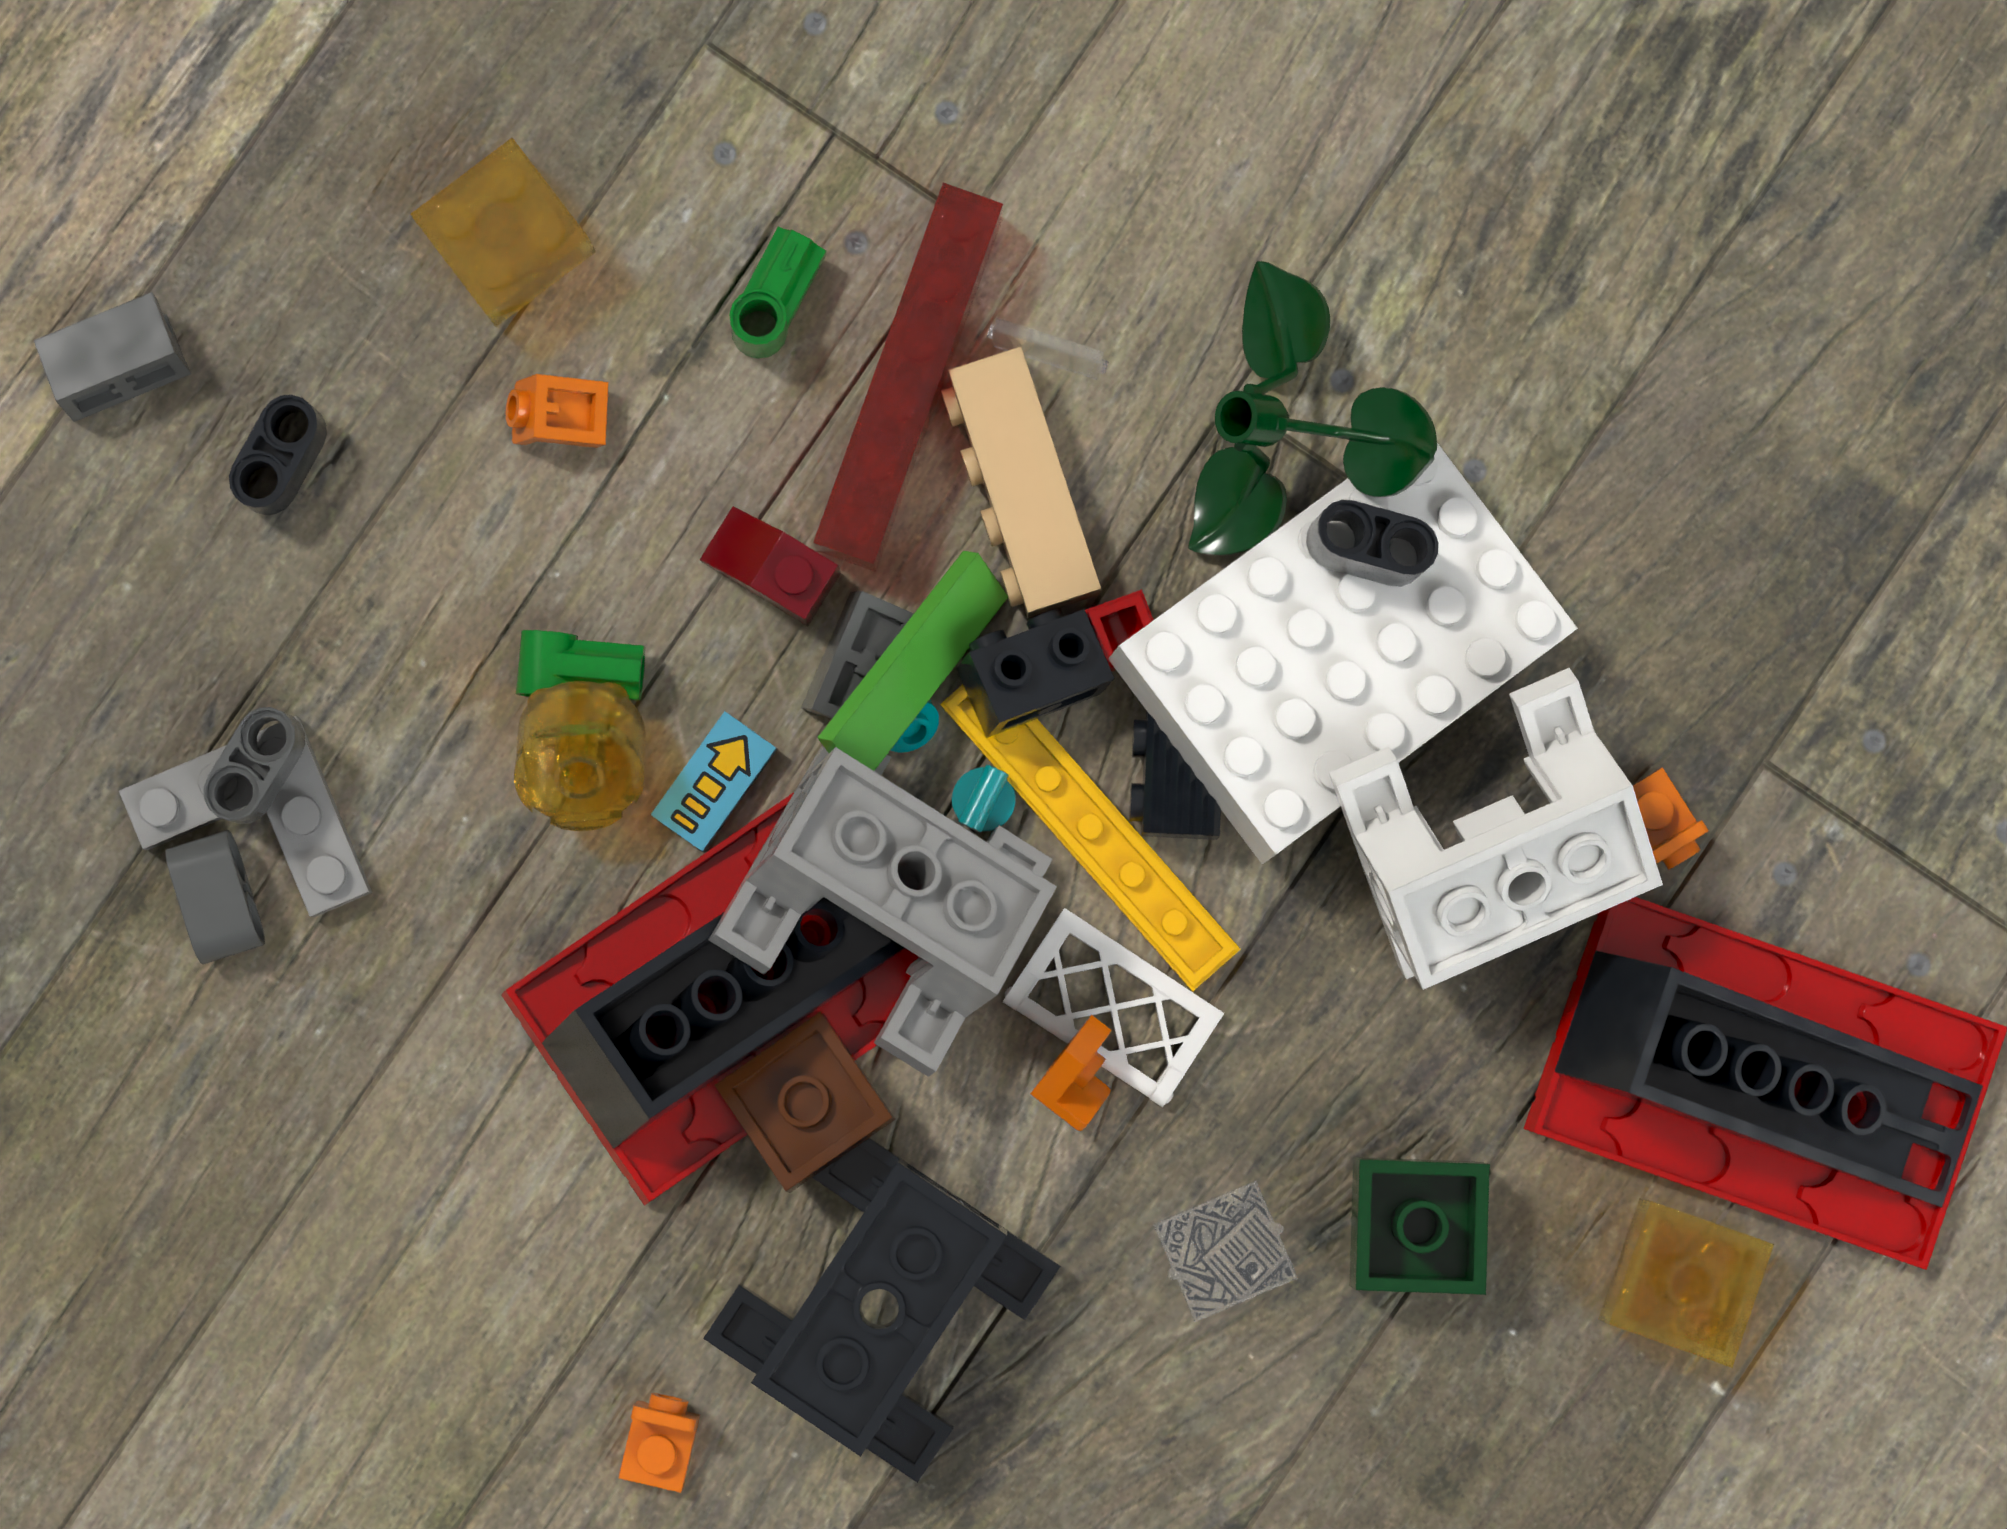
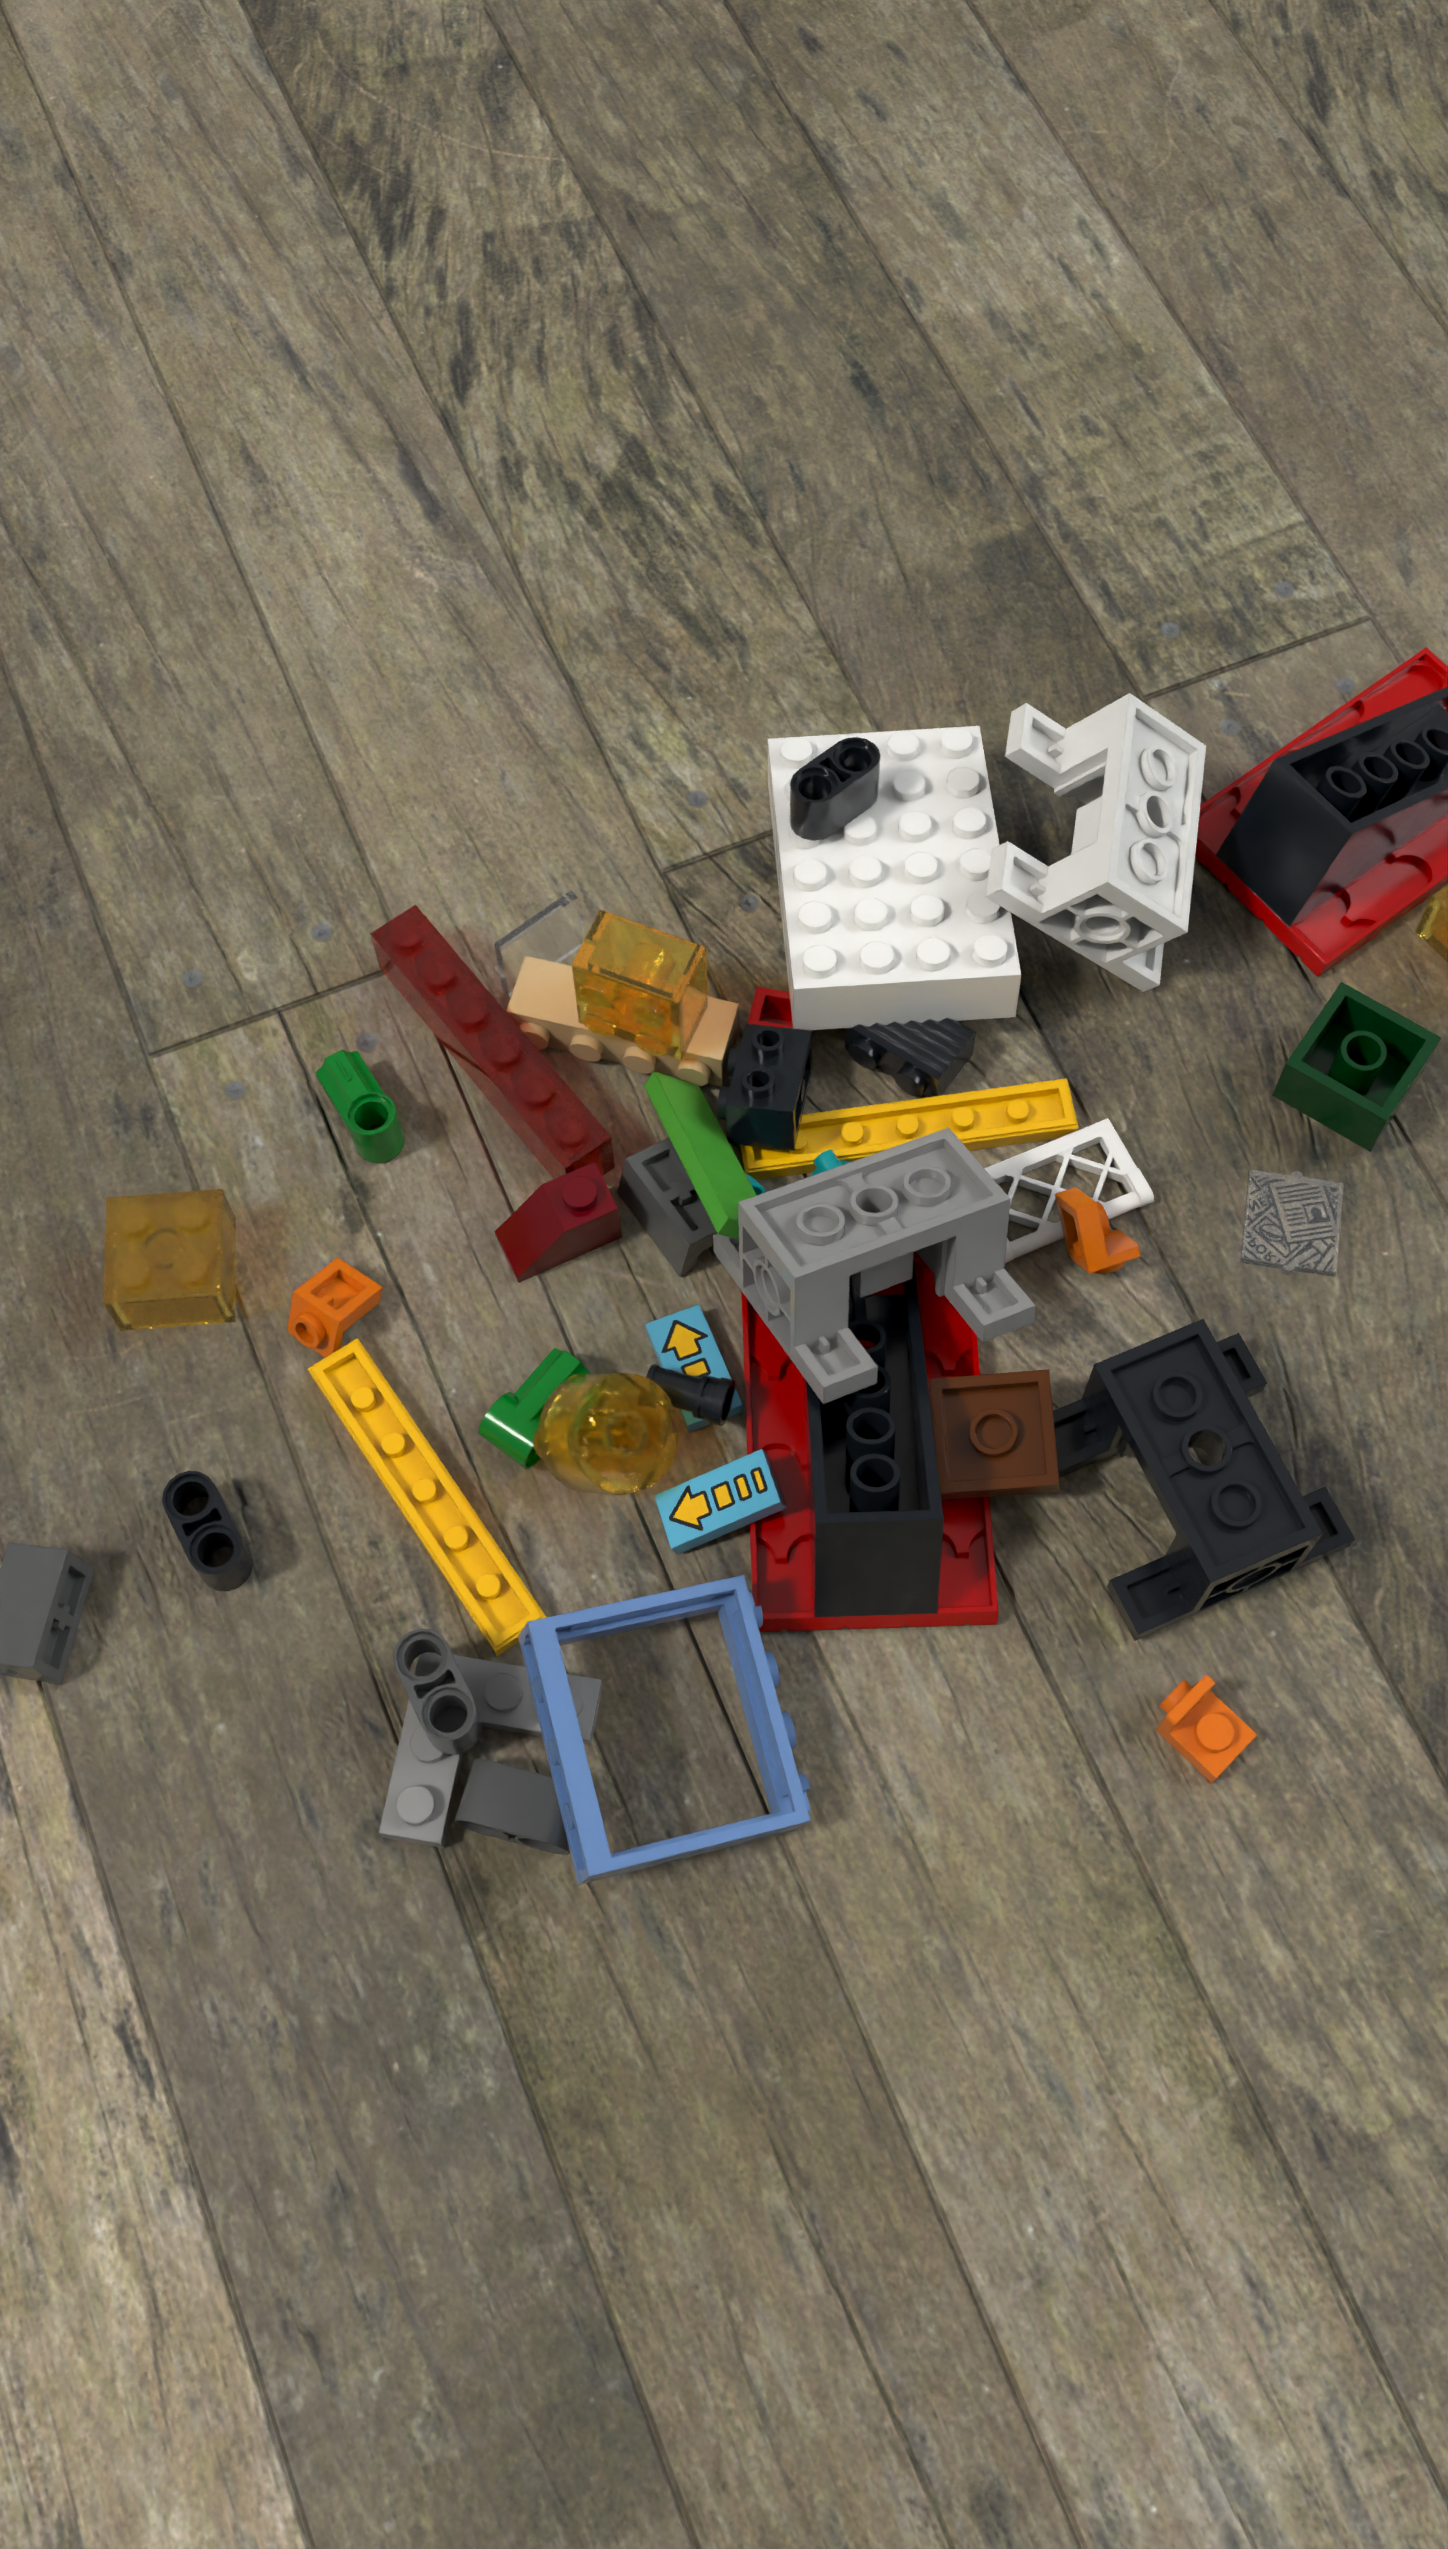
camera: 55 degrees left, 20 degrees down
dark green plant [1188,261,1437,555] -> none
none -> yellow tile [308,1338,547,1657]
none -> medium blue window [518,1575,811,1885]
none -> clear yellow brick [572,909,708,1060]
none -> black pin [642,1364,735,1426]
none -> medium azure tile [654,1449,787,1554]

